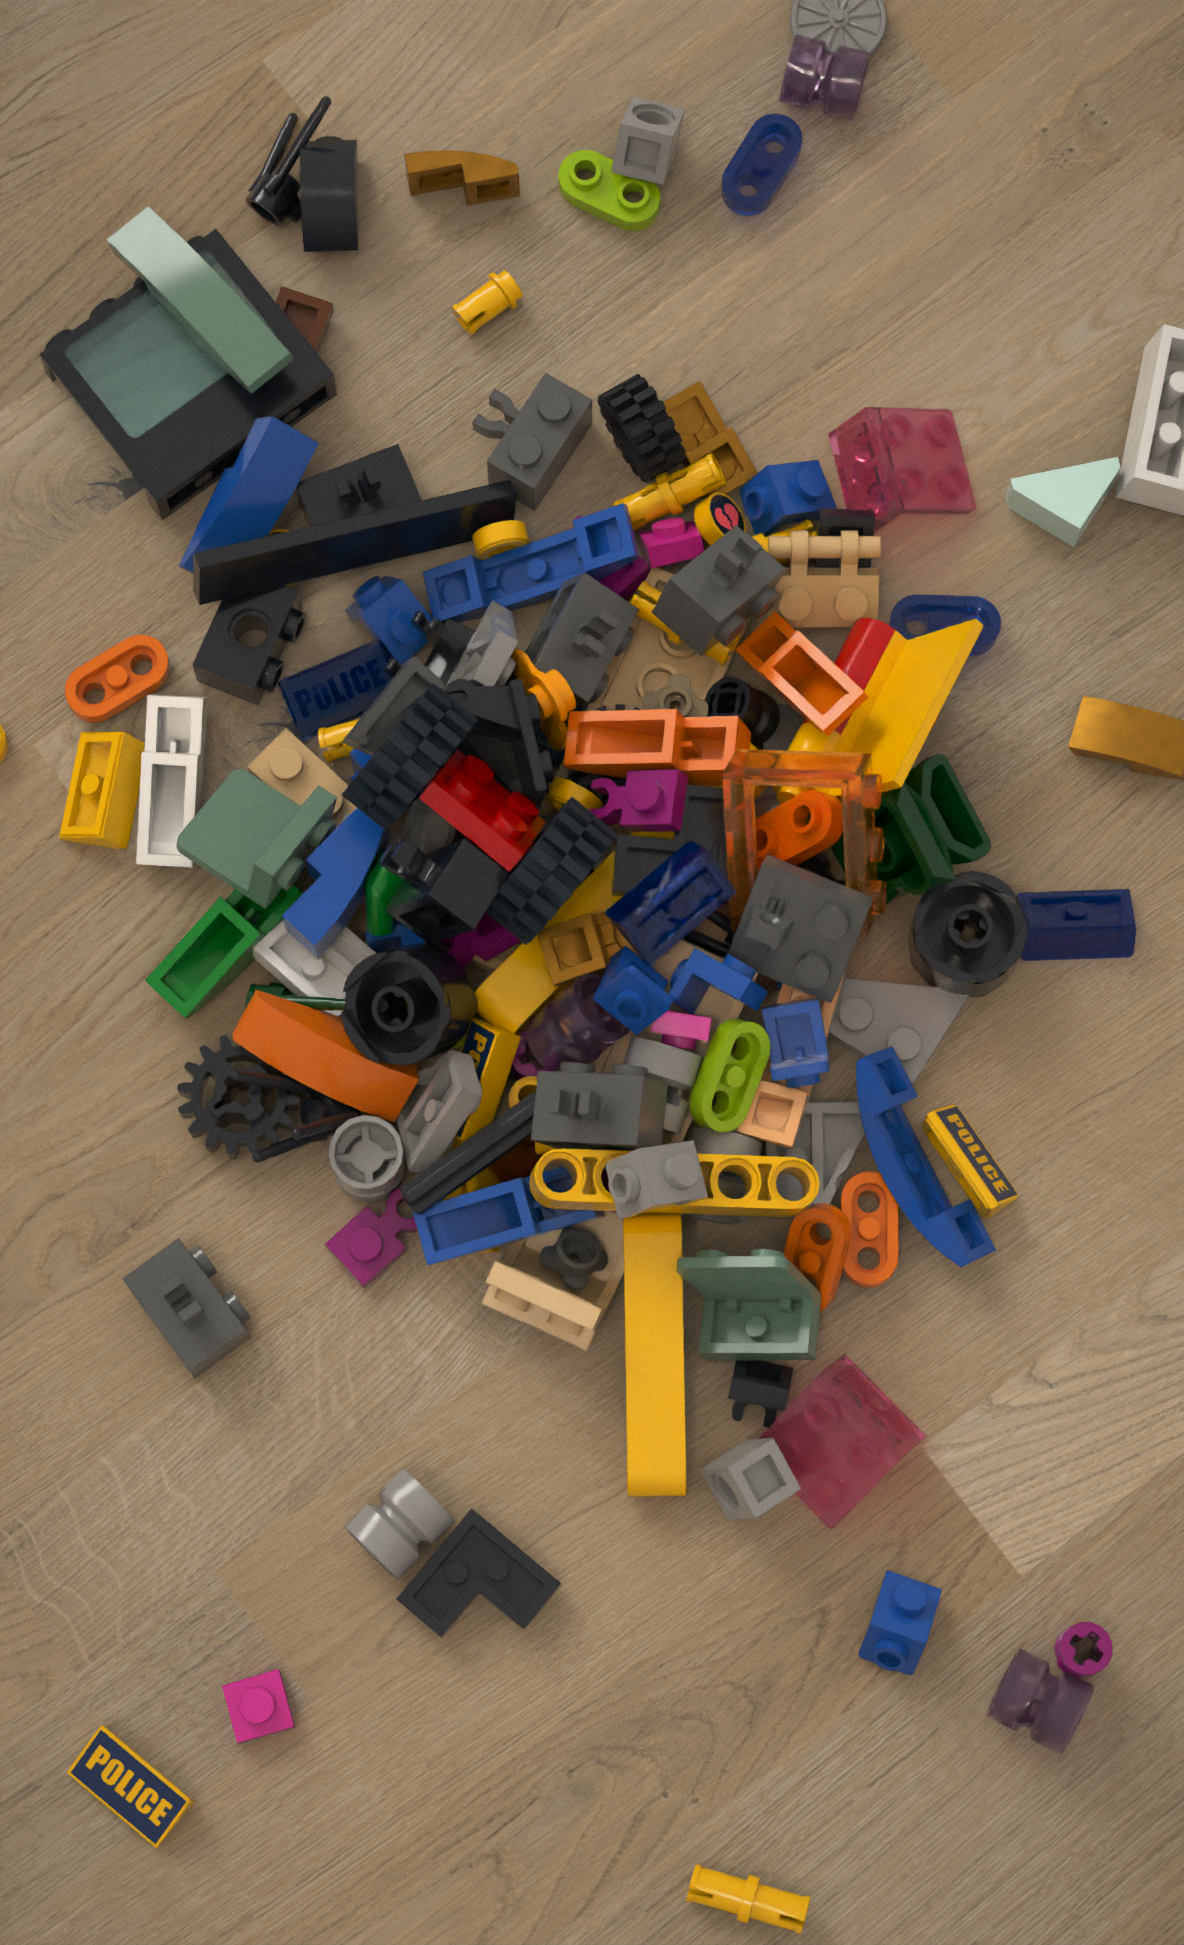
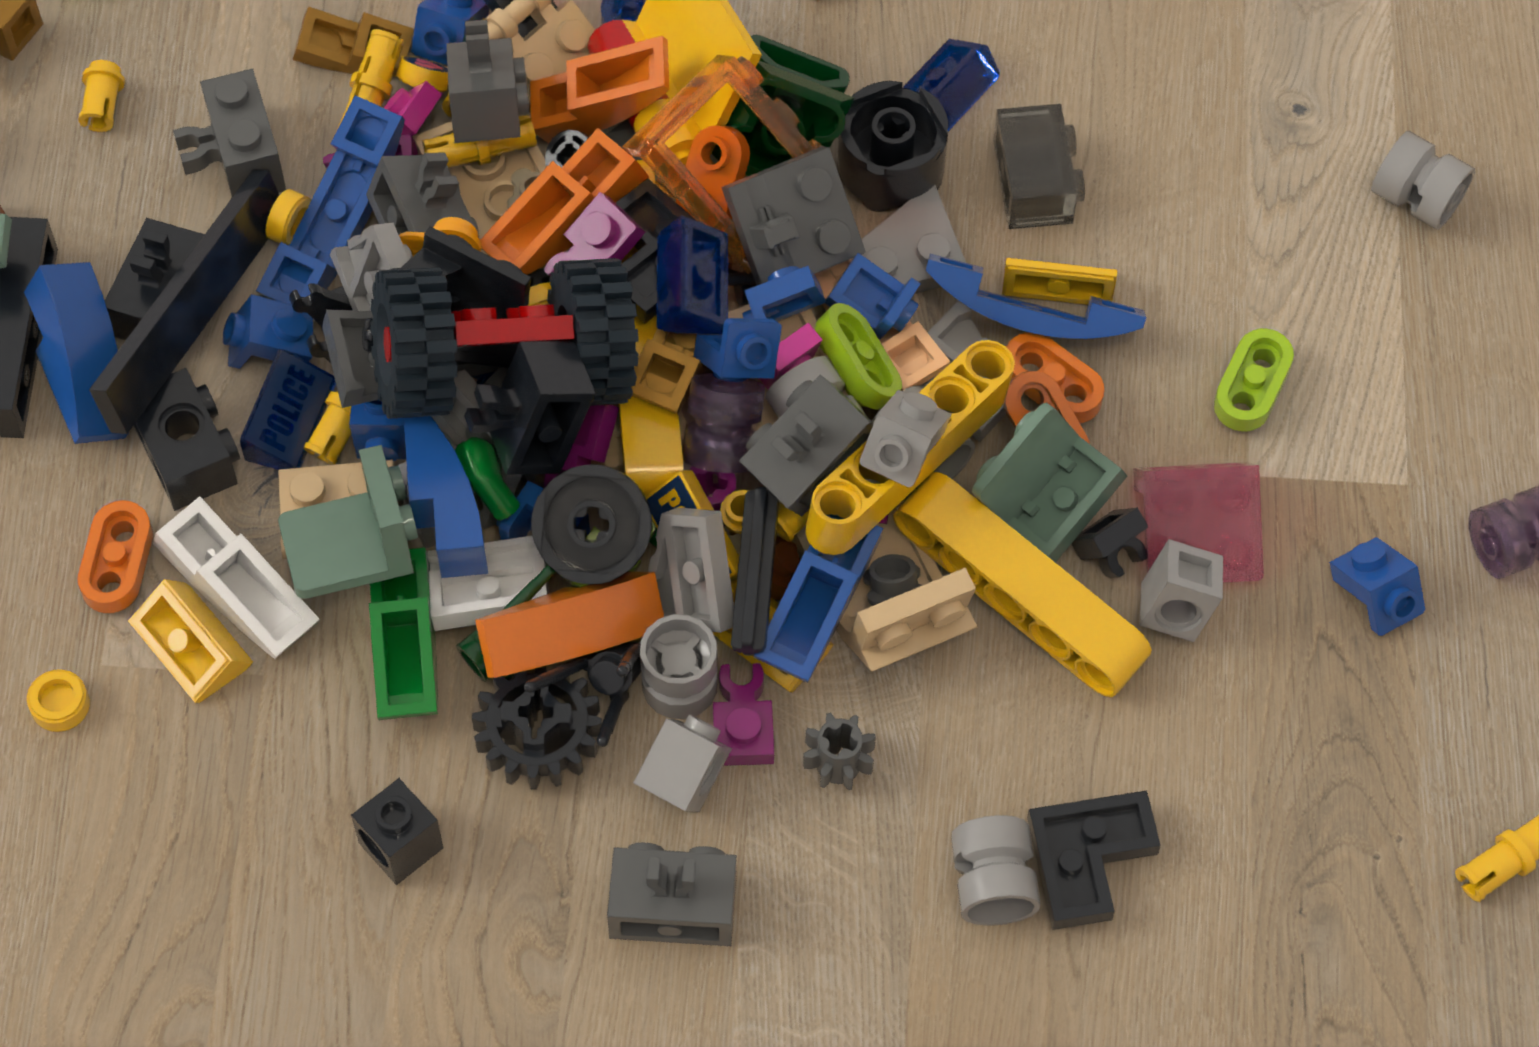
camera: 50 degrees left, 15 degrees down
black tyre [597,374,686,483] -> none
magenta bush [1054,1622,1113,1678] -> none
none -> black brick [351,778,444,885]
none -> light grey brick [633,714,732,812]
none -> dark grey gear [803,713,876,790]
none -> clear smoke brick [993,104,1085,229]
none -> lime plate [1214,328,1294,432]

